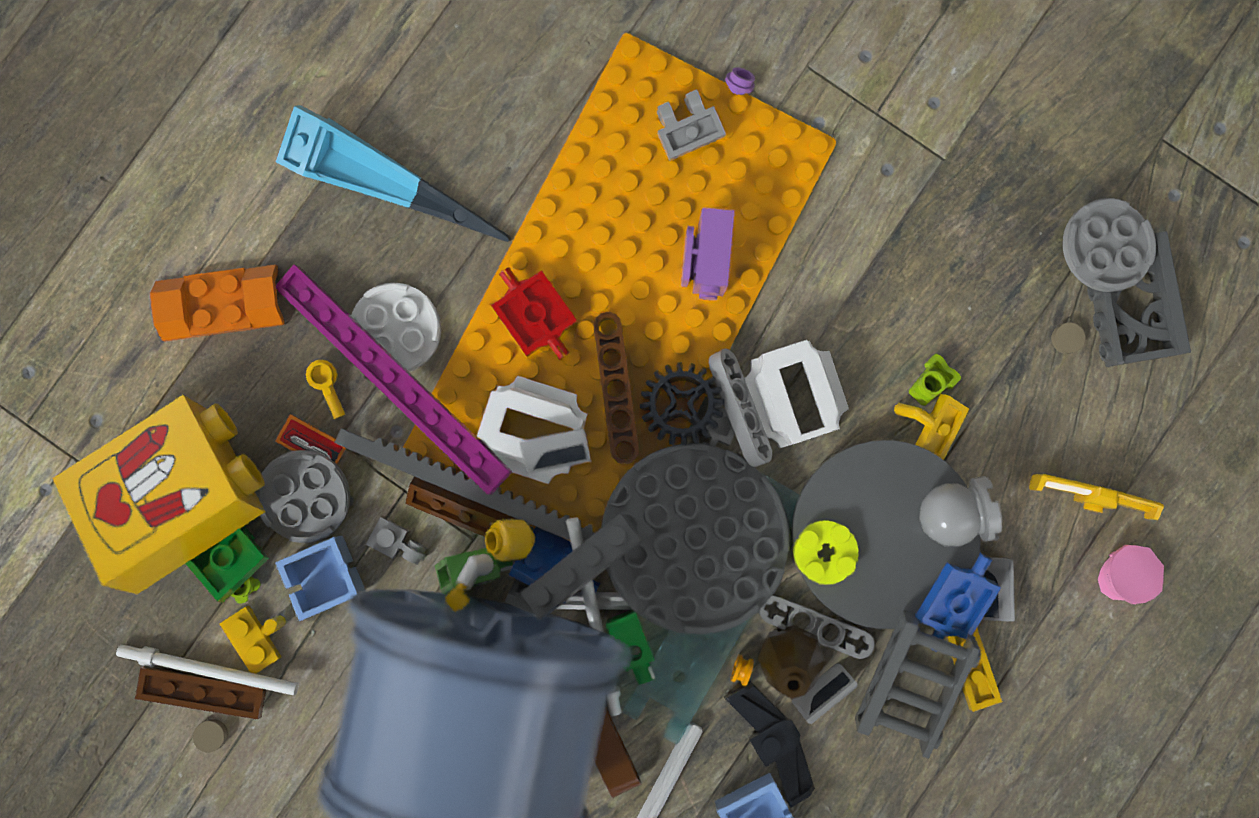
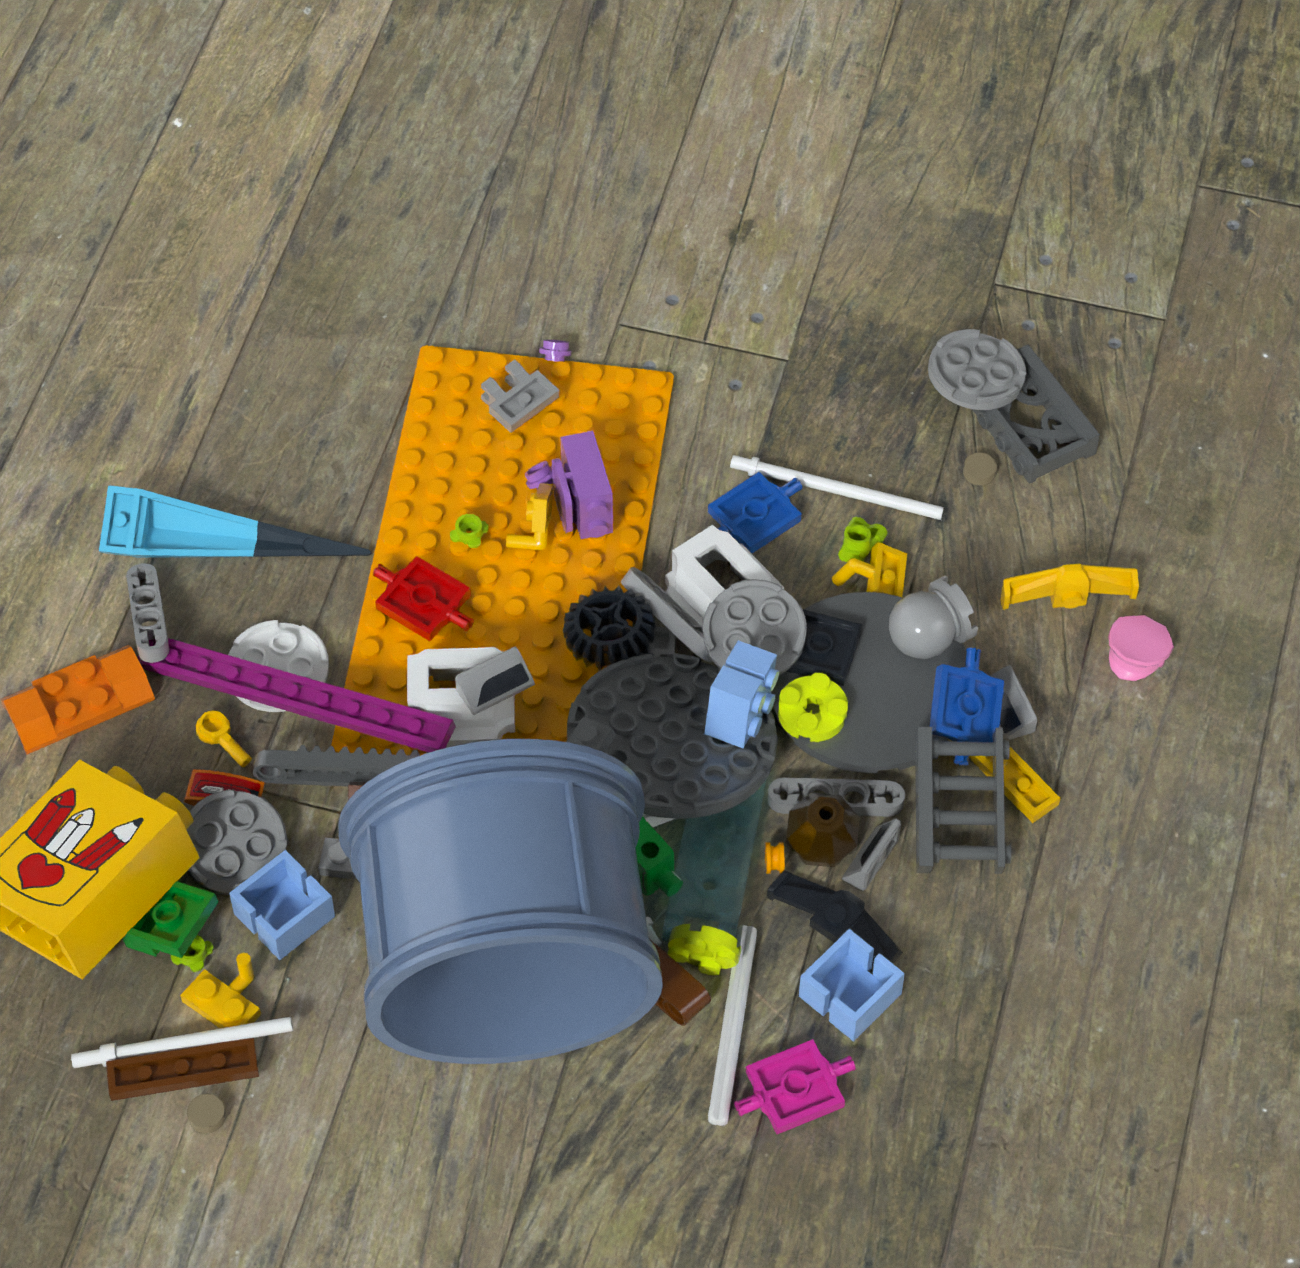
camera: 20 degrees left, 30 degrees down
reddish brown beam [594,312,639,464] -> none
none -> light grey beam [126,563,169,663]
none -> lime plate [450,514,489,548]
none -> yellow plate [506,483,553,550]
none -> medium lavender plate [525,461,553,489]
none -> neon yellow plate [668,924,742,975]
none -> light grey tile [702,579,806,675]
none -> light blue piece [704,640,779,748]
none -> blue plate [708,472,802,553]
none -> white bar [730,455,944,520]
none -> black tile [787,609,862,686]

